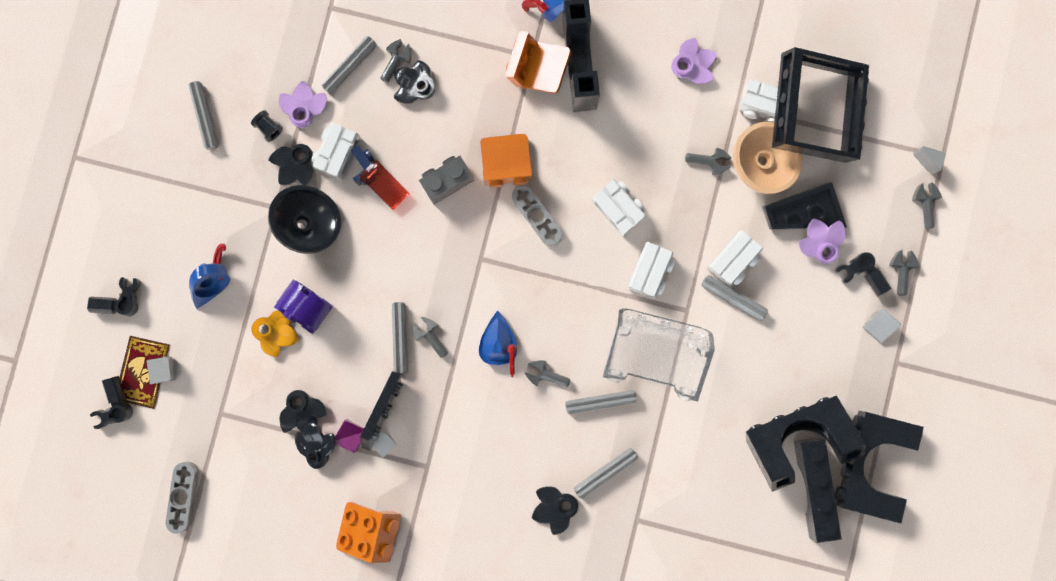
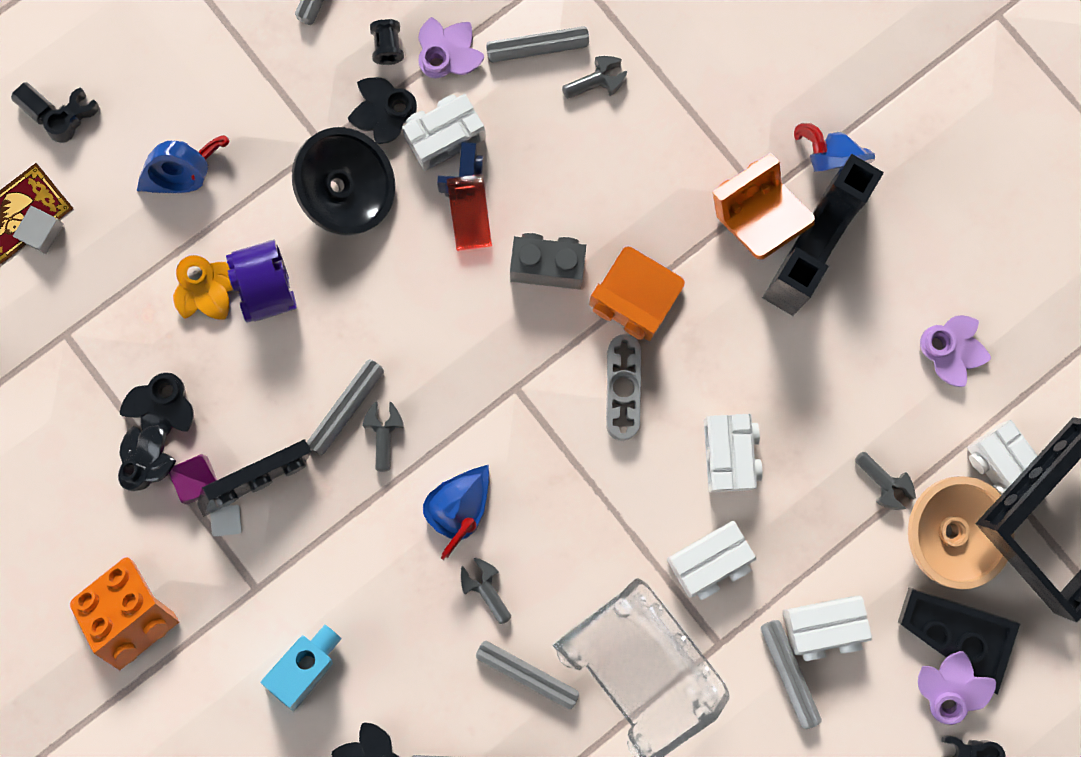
camera: 25 degrees right, 5 degrees down
black plate [394,60,435,104] -> none
none -> medium azure torso [260,624,342,712]

